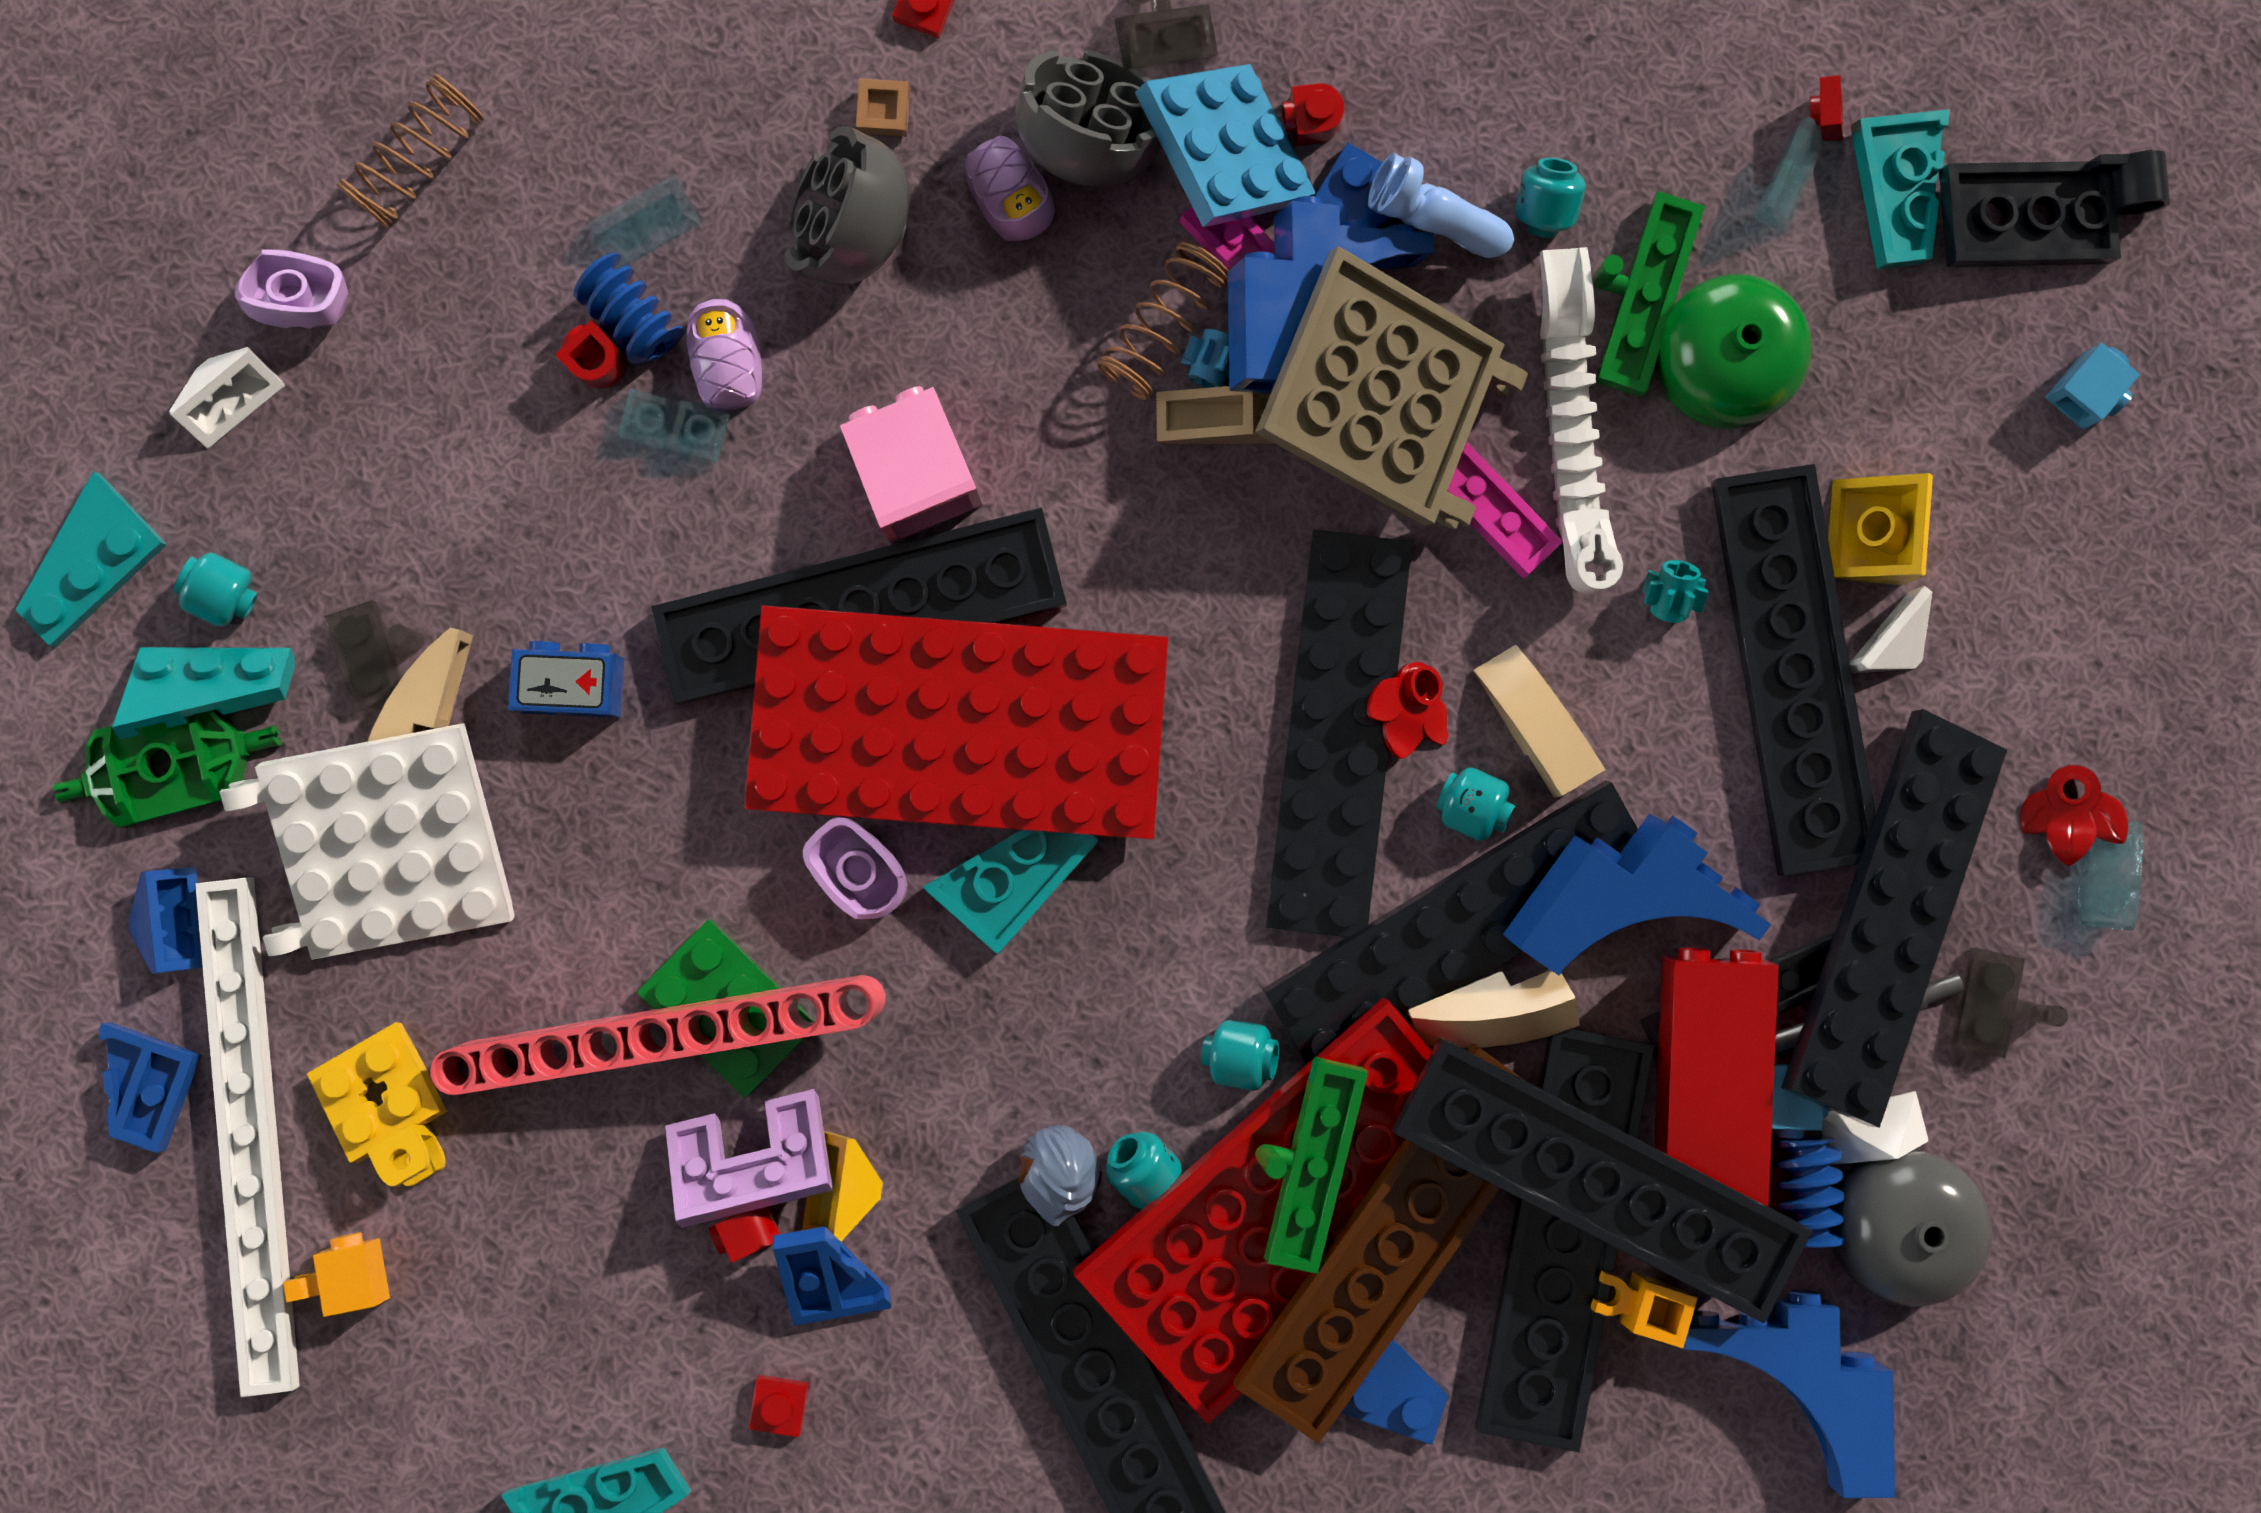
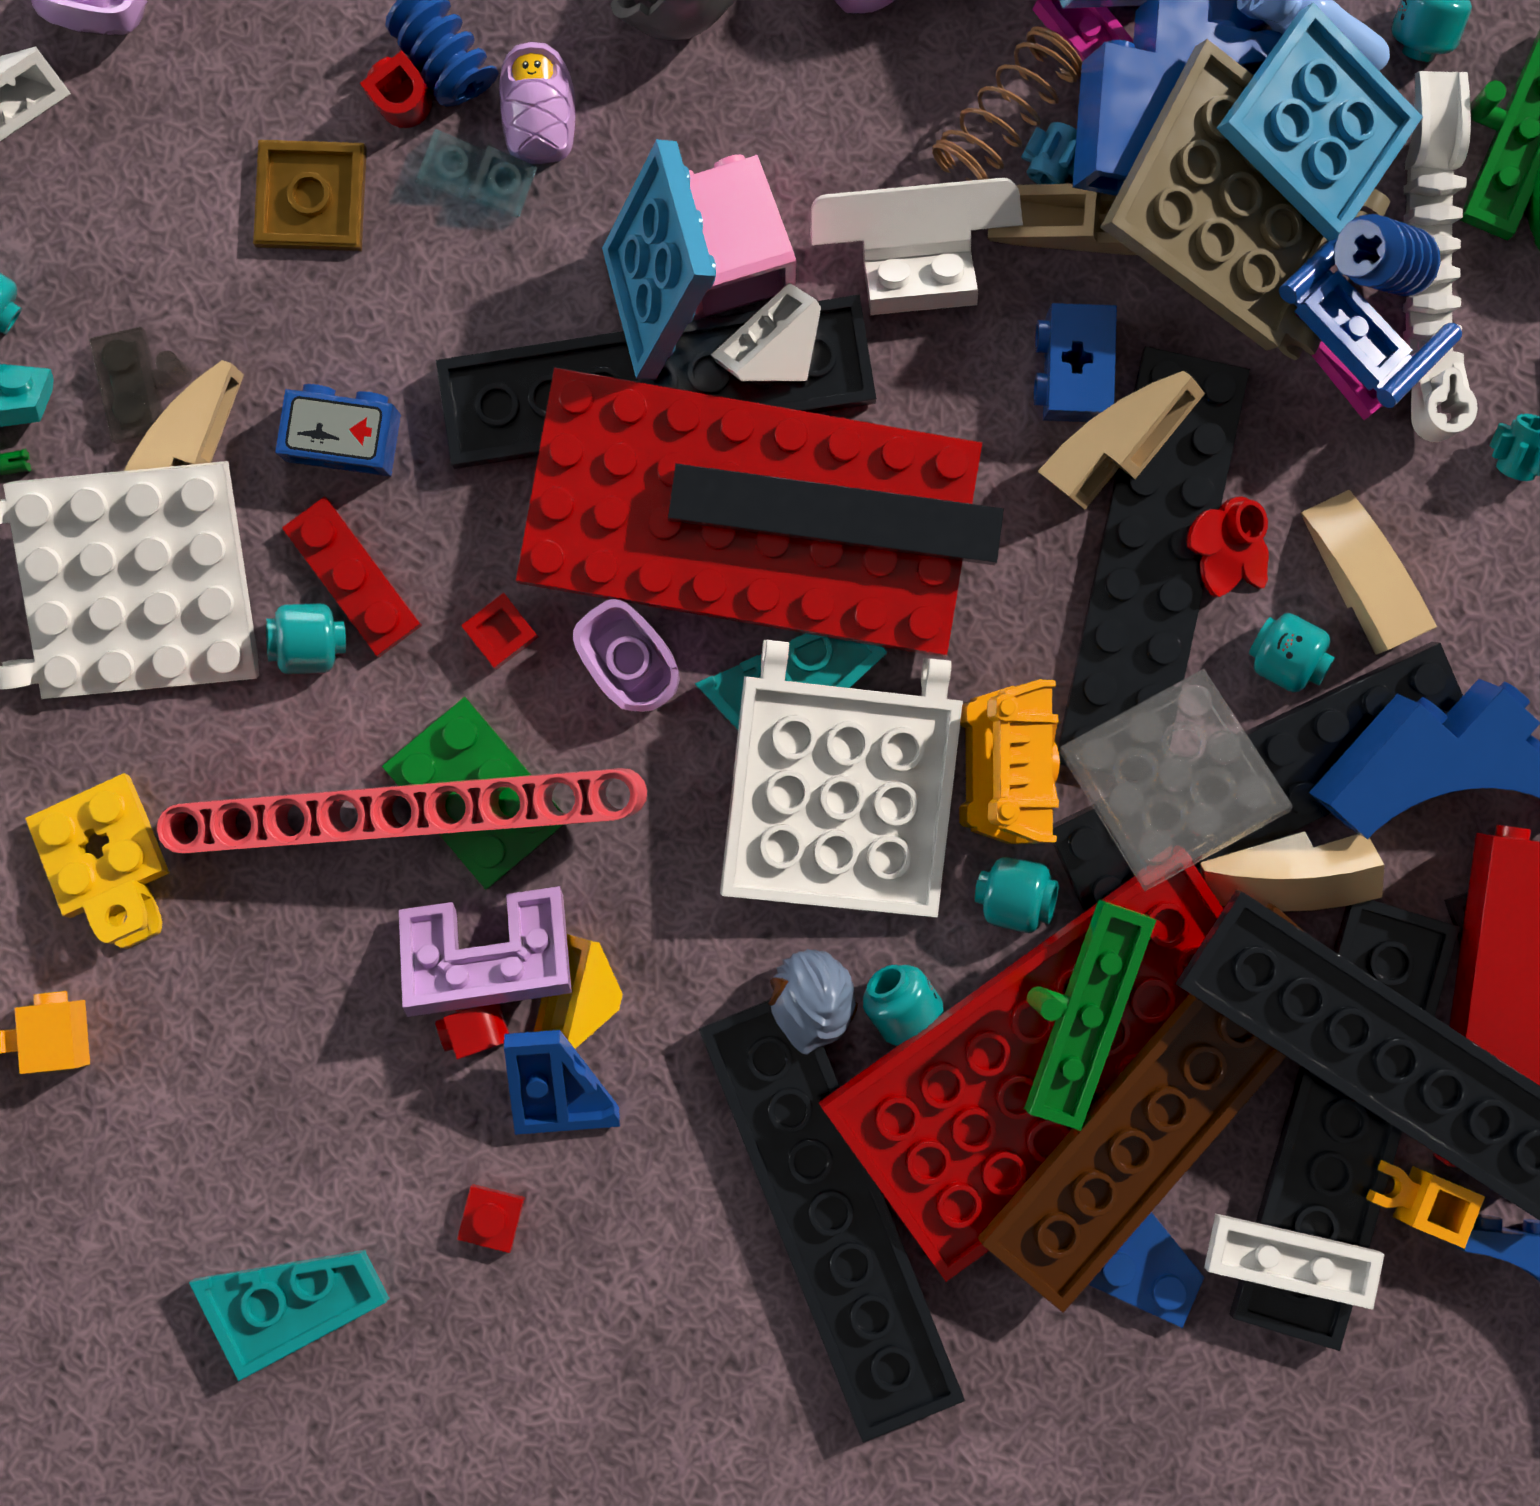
camera: 10 degrees right, 0 degrees up
none -> pearl gold tile [253,140,367,251]
none -> teal head [266,603,346,674]
none -> red plate [282,496,422,657]
none -> red plate [461,592,539,670]
none -> dark azure plate [602,139,716,379]
none -> black tile [668,463,1004,566]
none -> white slope [711,283,821,381]
none -> white plate [720,640,963,917]
none -> white plate [810,178,1023,315]
none -> light orange piece [959,679,1060,844]
none -> blue brick [1034,303,1117,422]
none -> tan slope [1038,371,1205,509]
none -> clear plate [1060,669,1292,891]
none -> white plate [1204,1213,1384,1309]
none -> dark azure plate [1216,2,1423,241]
none -> blue plate [1279,239,1462,408]
none -> blue piece [1334,214,1441,297]

